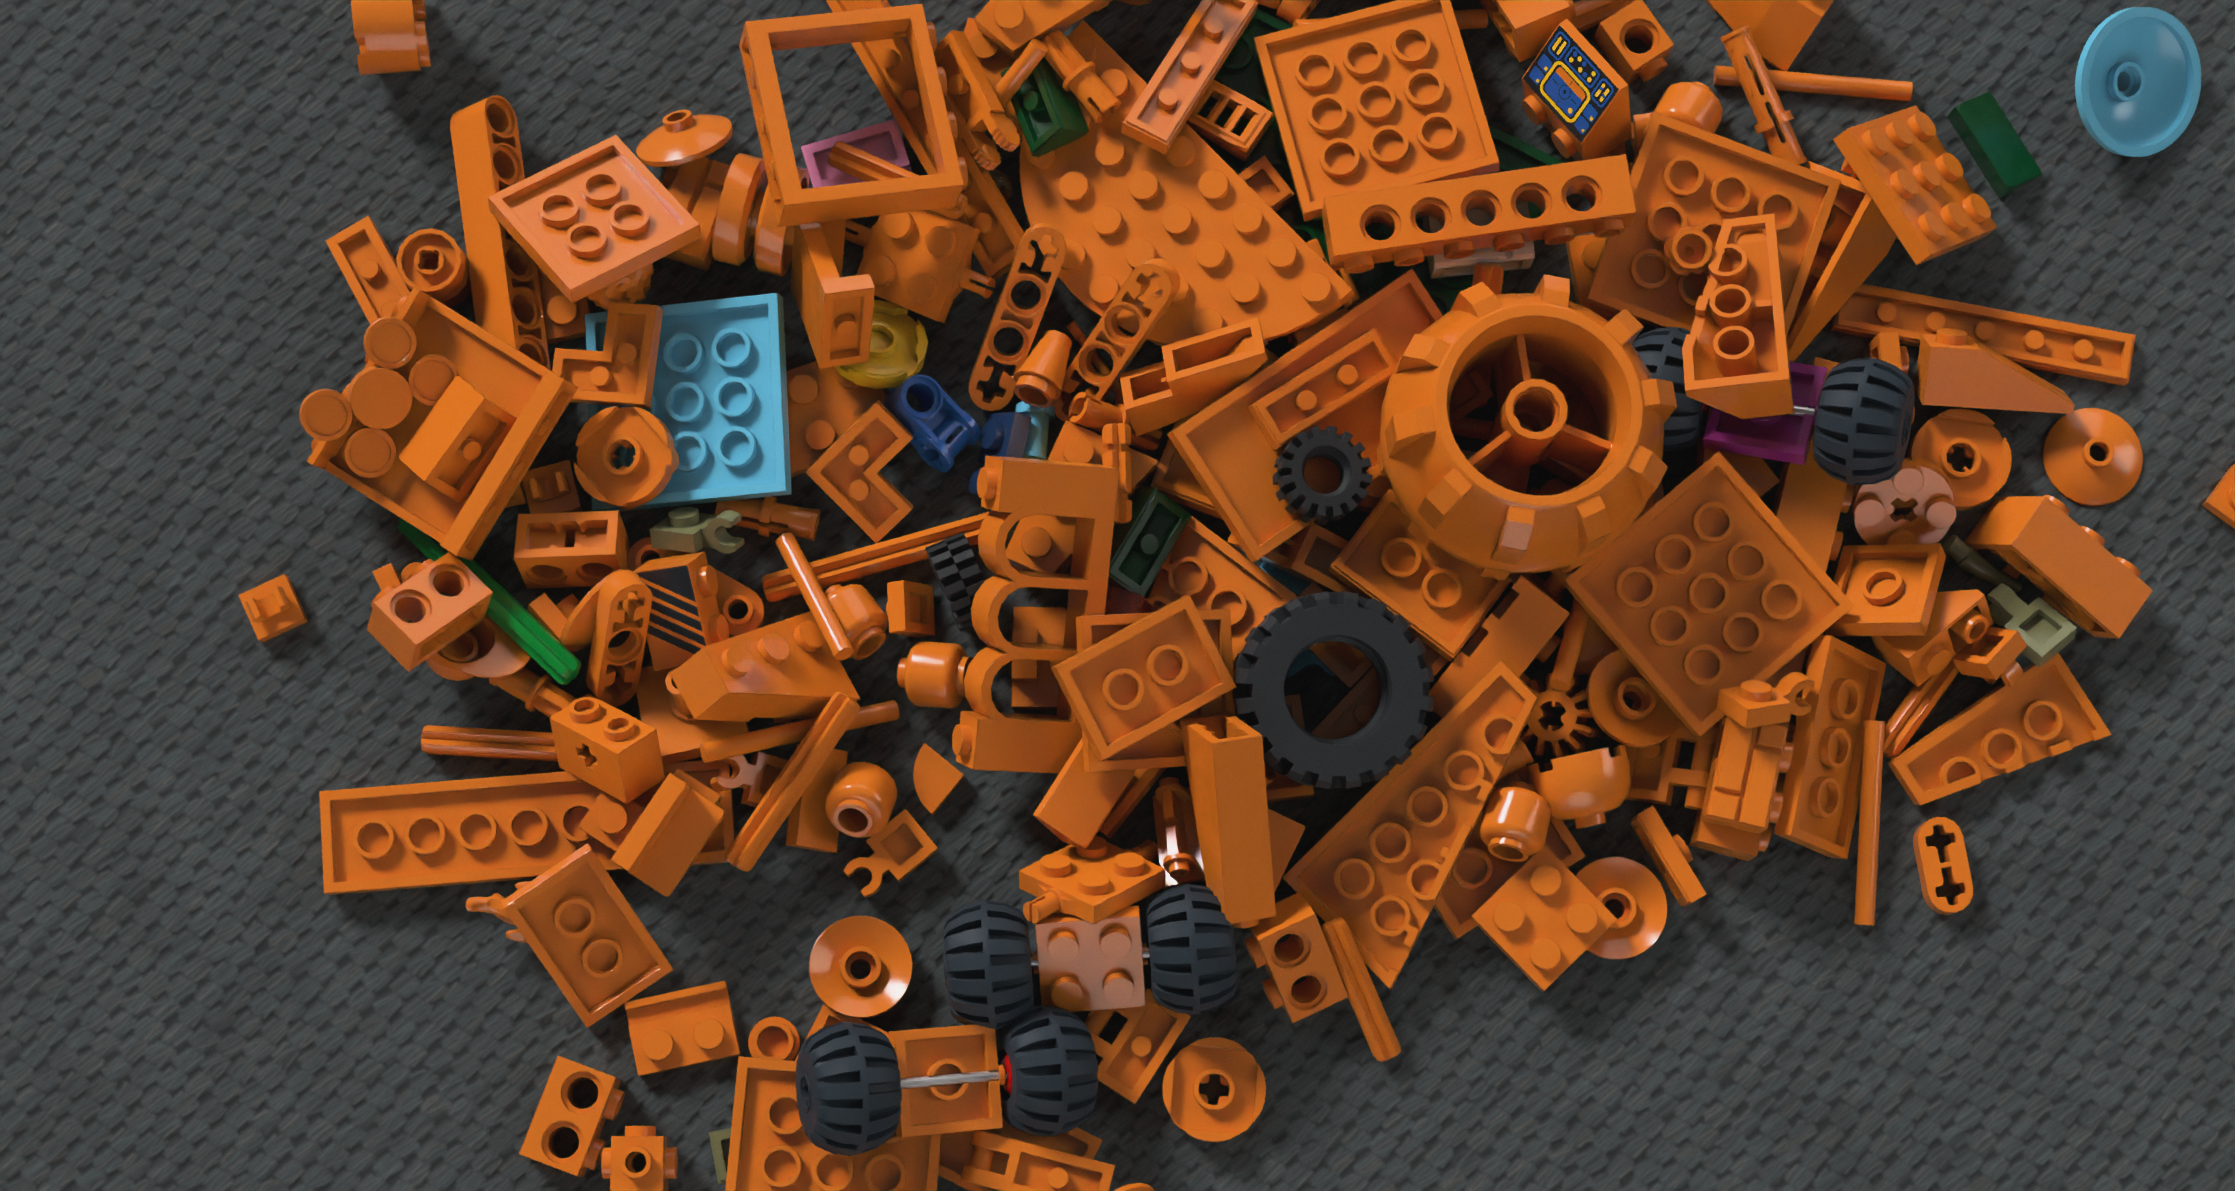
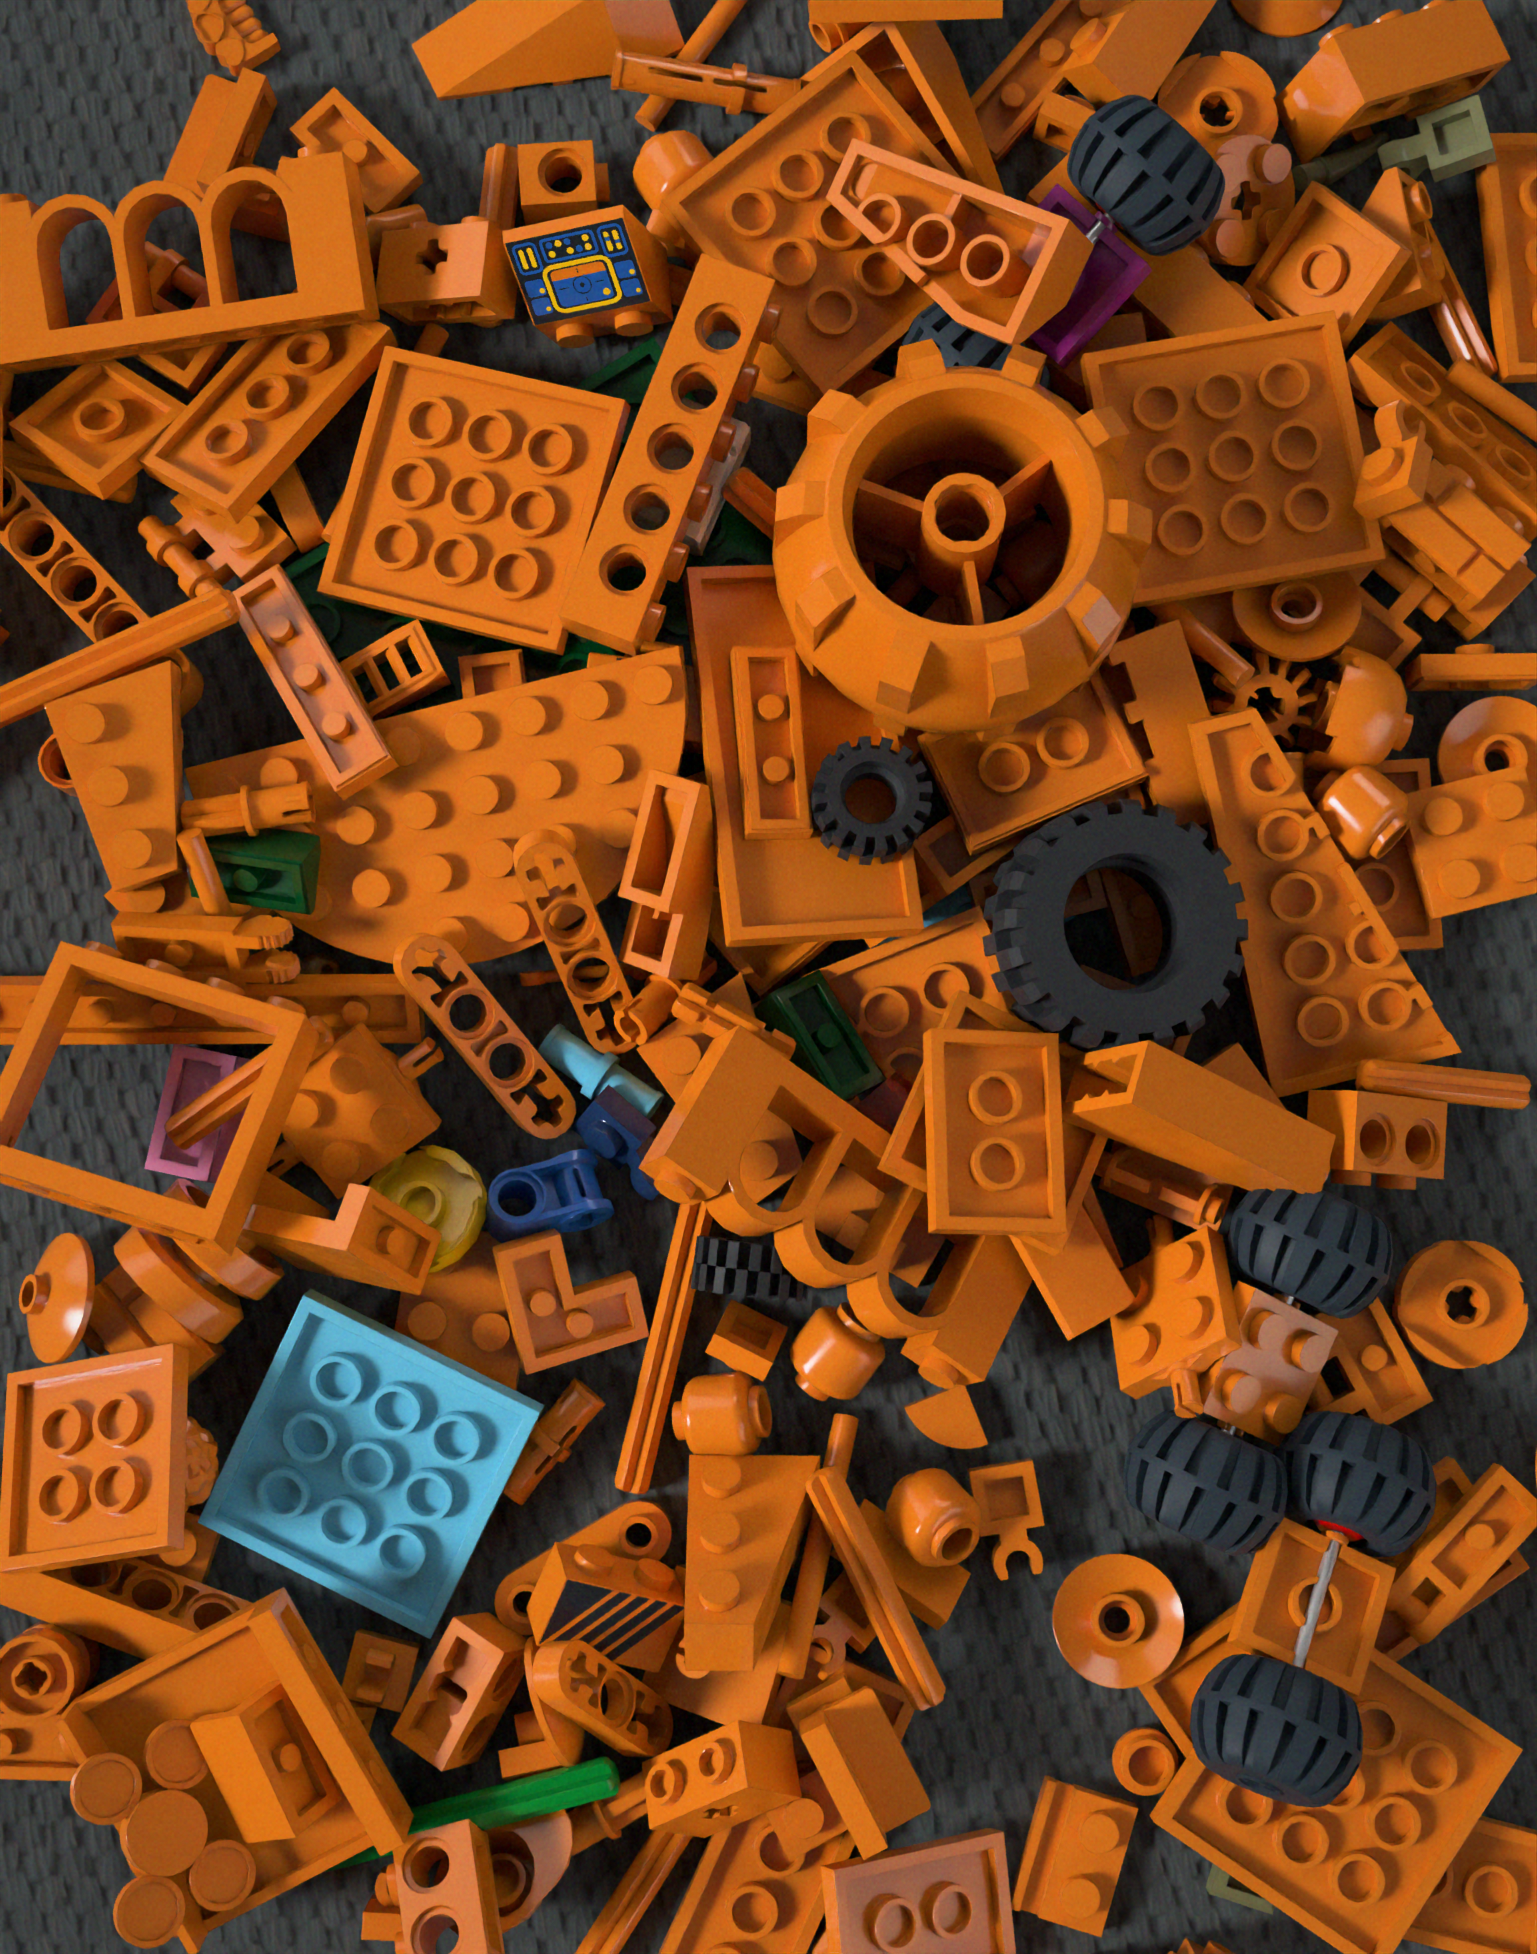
camera: 60 degrees left, 5 degrees up
orange plate [552,302,663,408] -> none
orange plate [574,406,679,510] -> none
olive plate [650,507,745,554] -> none
orange bar [775,532,854,661] -> none
orange cone [1014,330,1072,408] -> none
orange plate [1664,226,1713,276] -> none
orange tile [1952,627,2027,687] -> none

